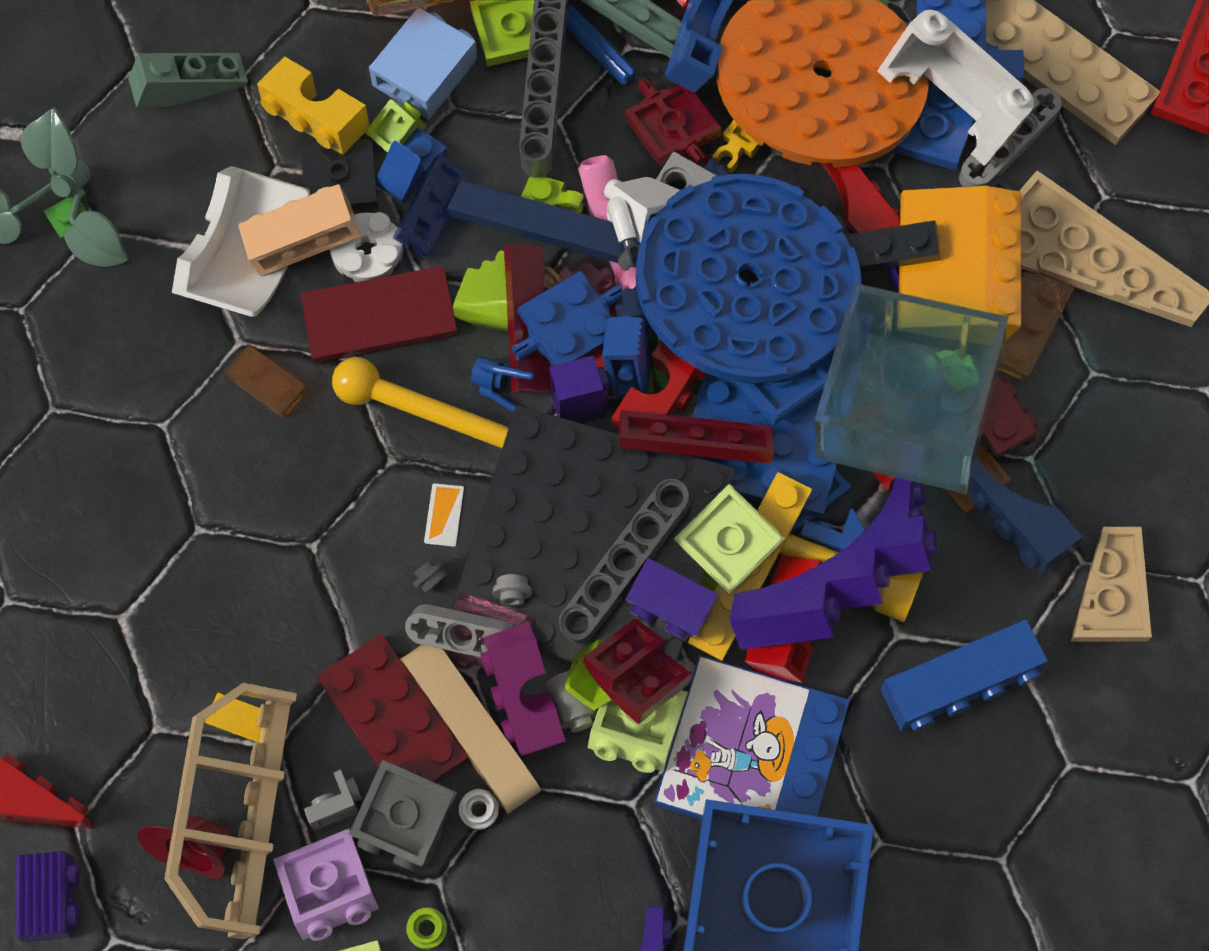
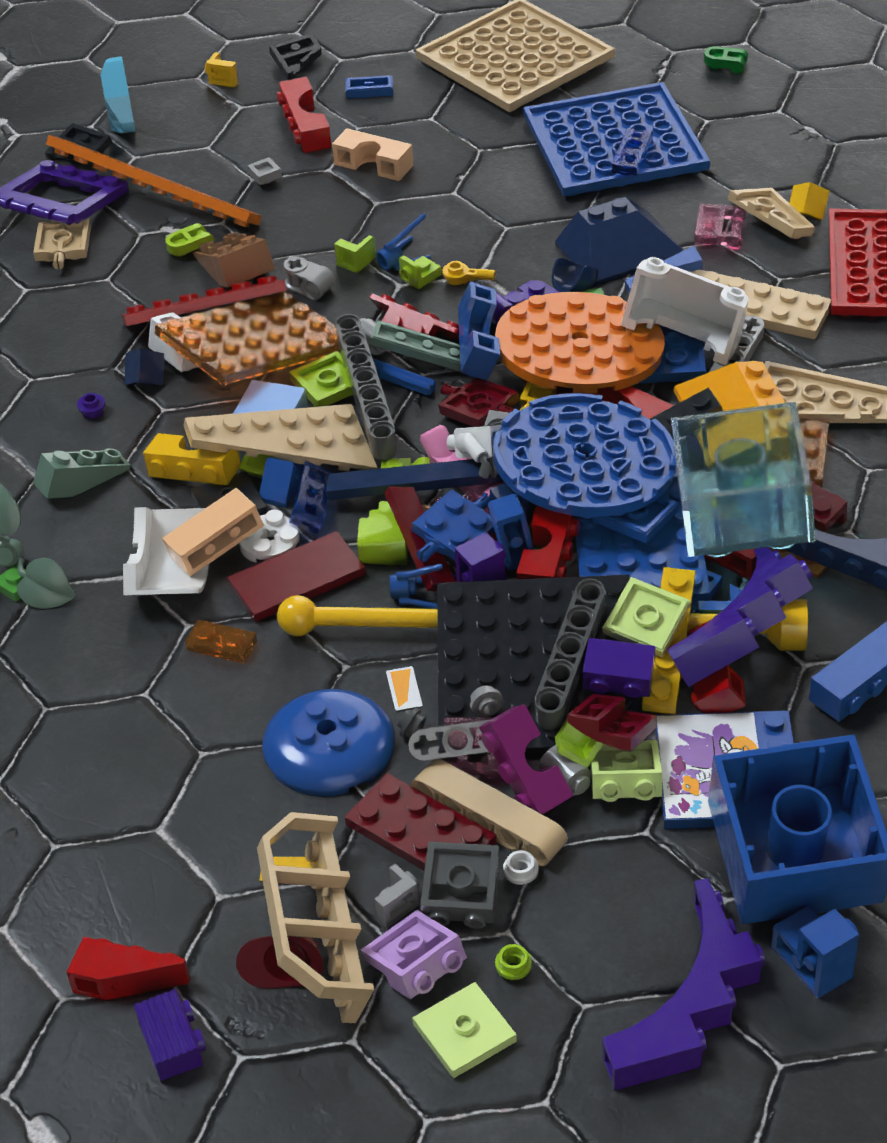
camera: 15 degrees left, 25 degrees down
dark red plate [619,410,774,464] -> none
none -> tan wing [183,404,377,471]
none -> blue brick [262,689,395,796]

